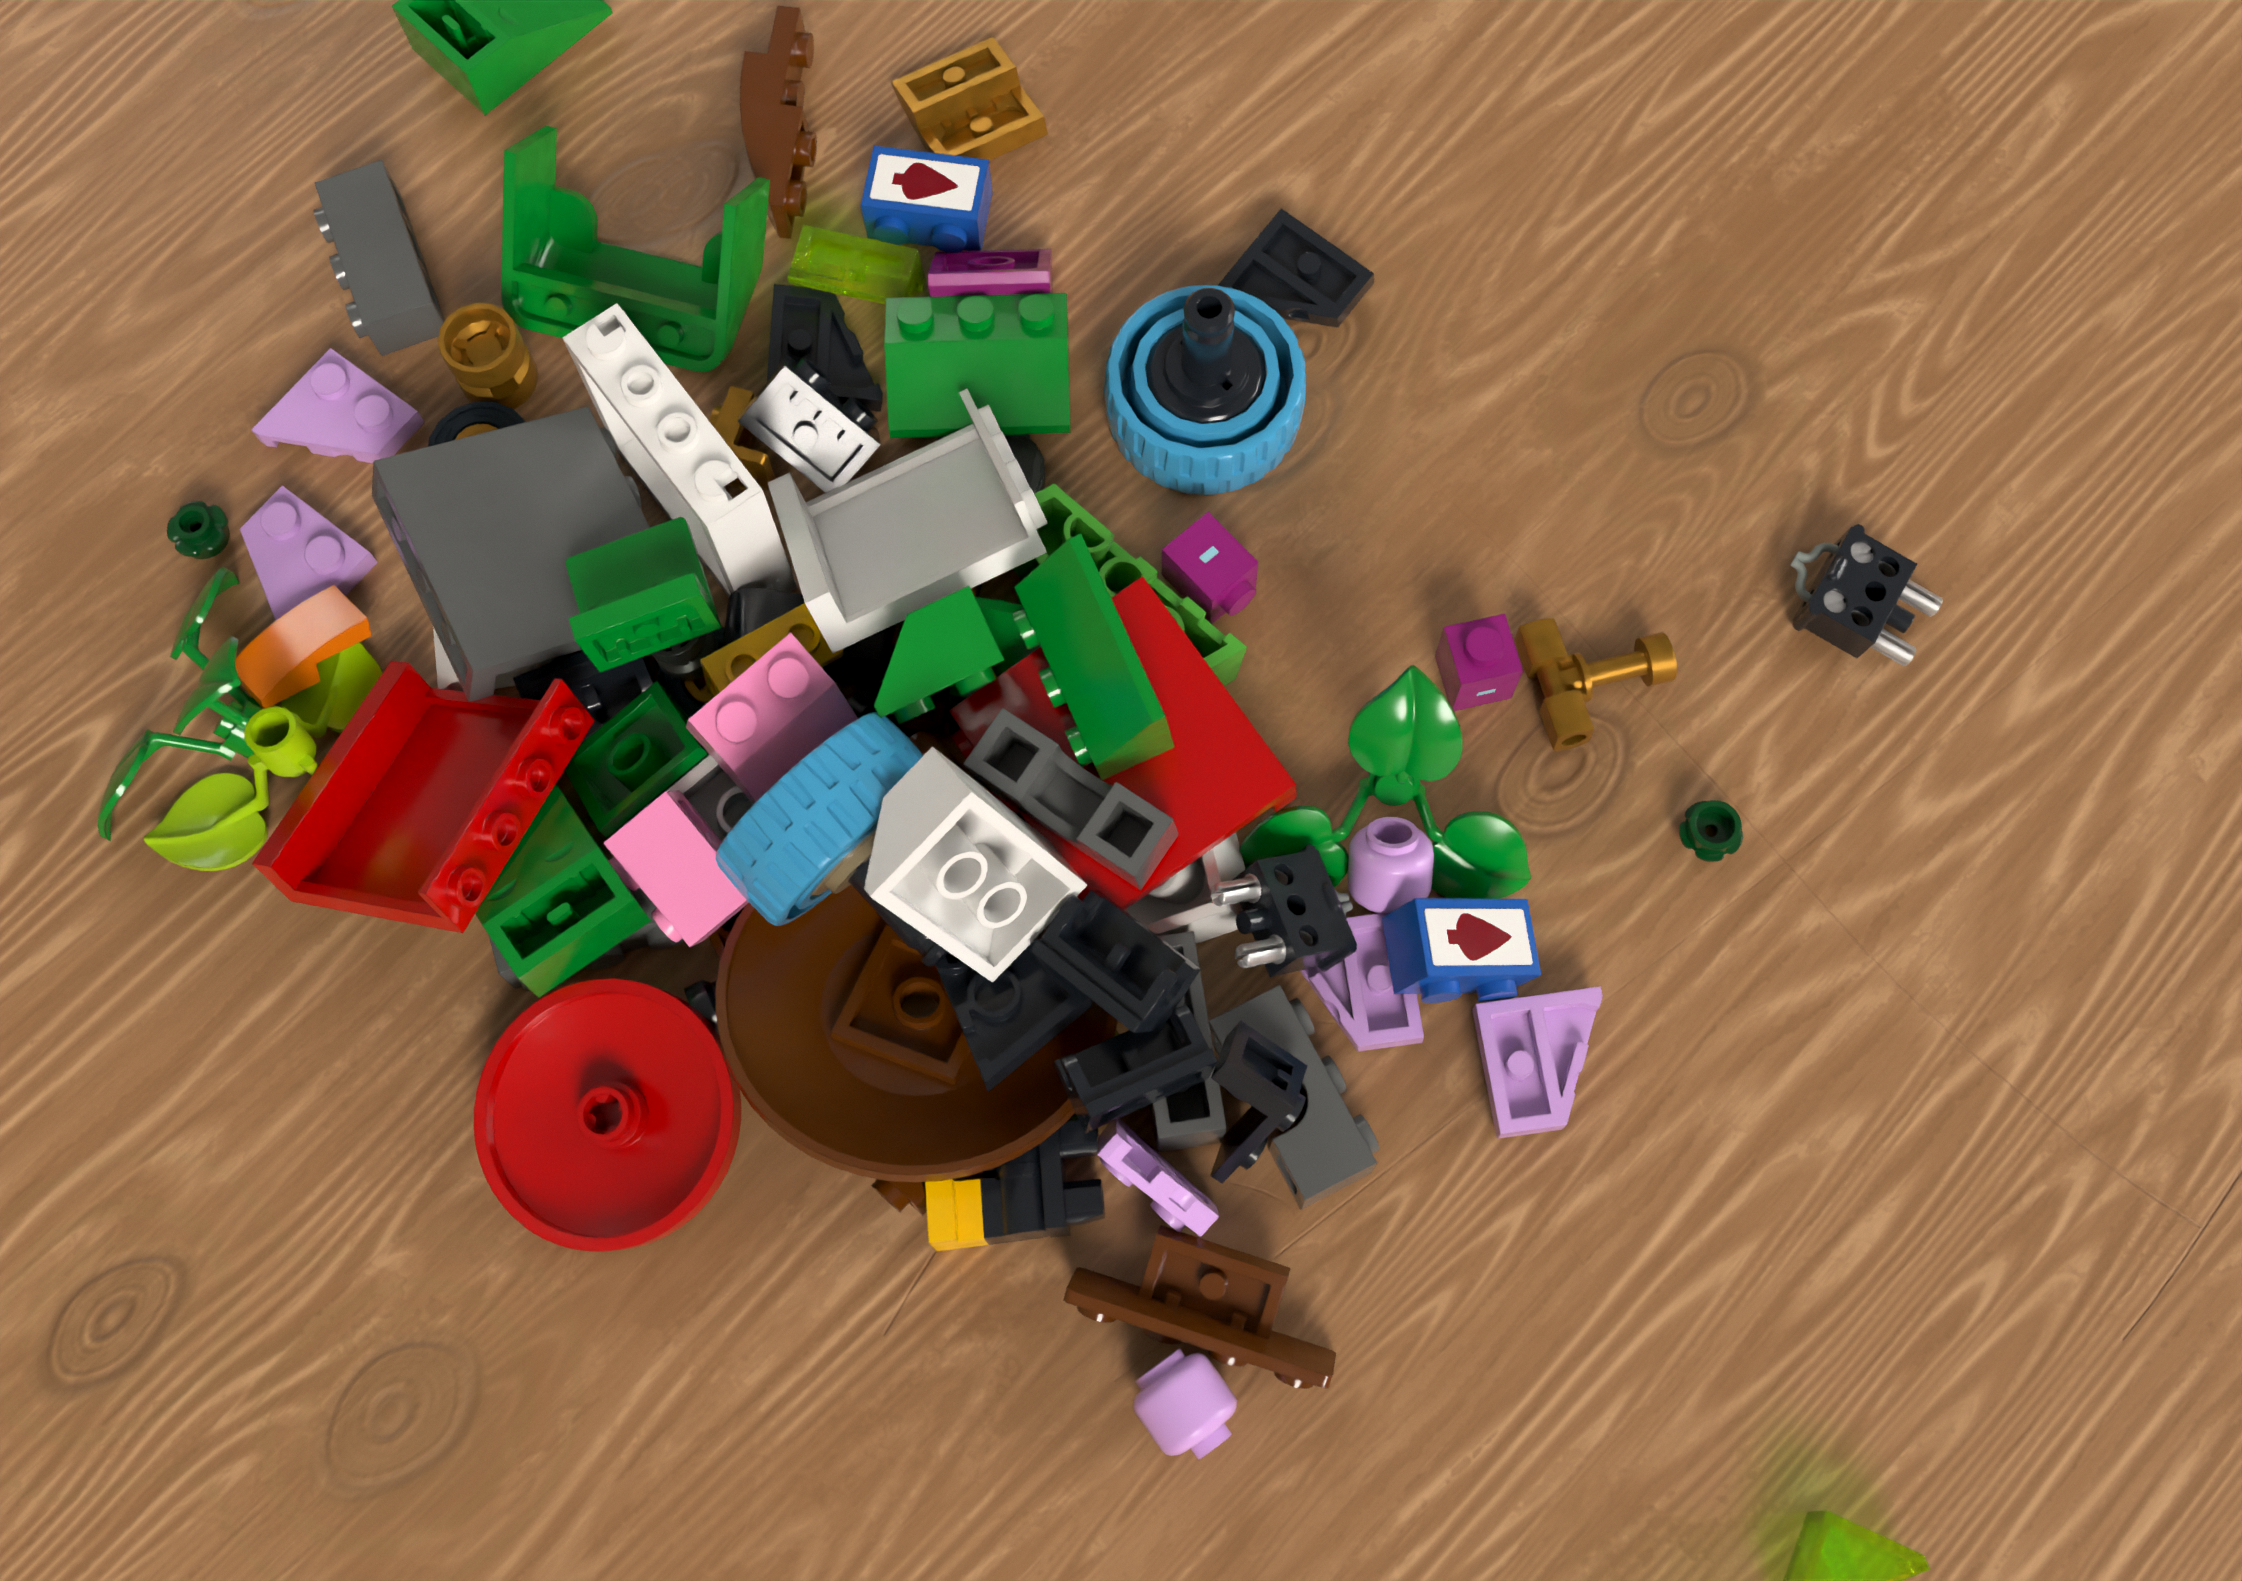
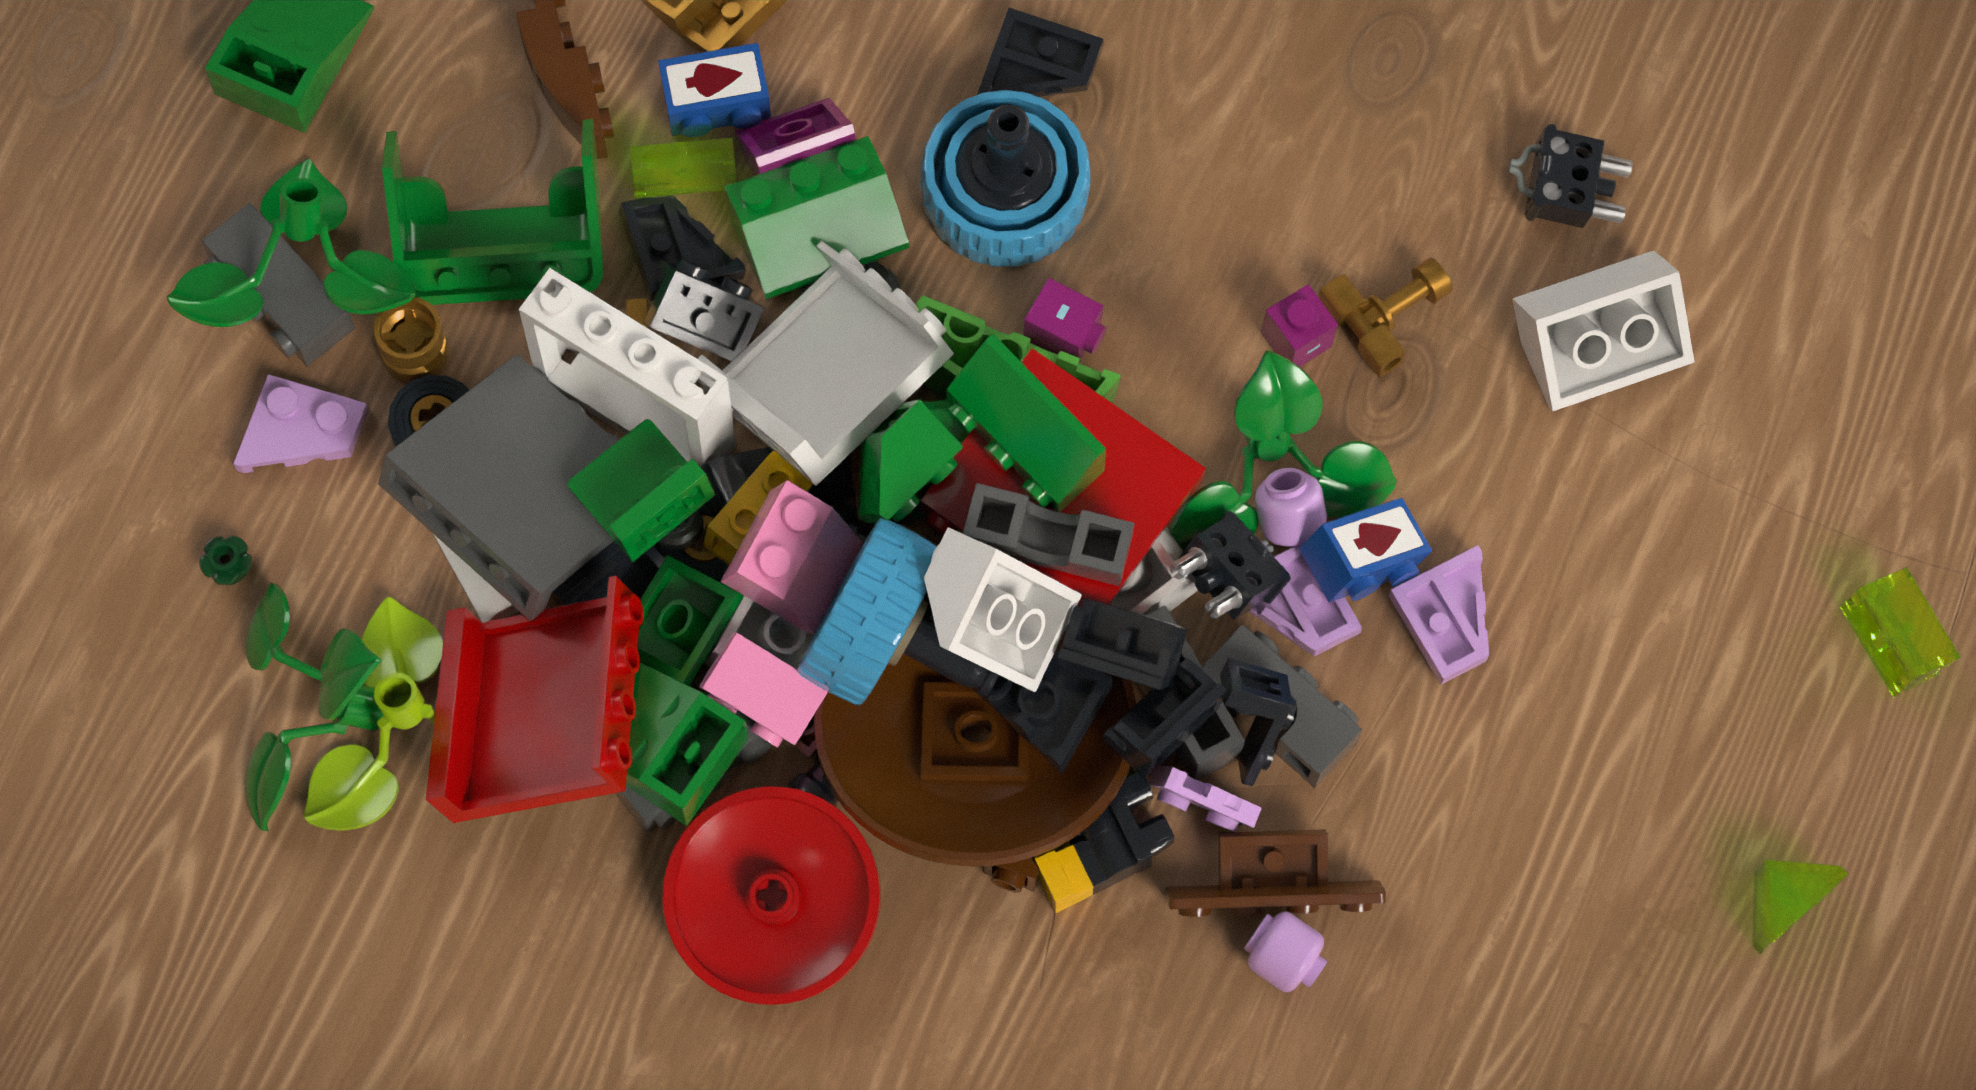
camera: 25 degrees left, 0 degrees up
orange slope [235,585,372,709] -> none
lavender wing [240,486,378,620] -> none
dark green plate [1679,800,1743,862] -> none
none -> green plant [167,158,416,327]
none -> white slope [1513,250,1695,411]
none -> clear neon green hinge [1840,567,1961,697]

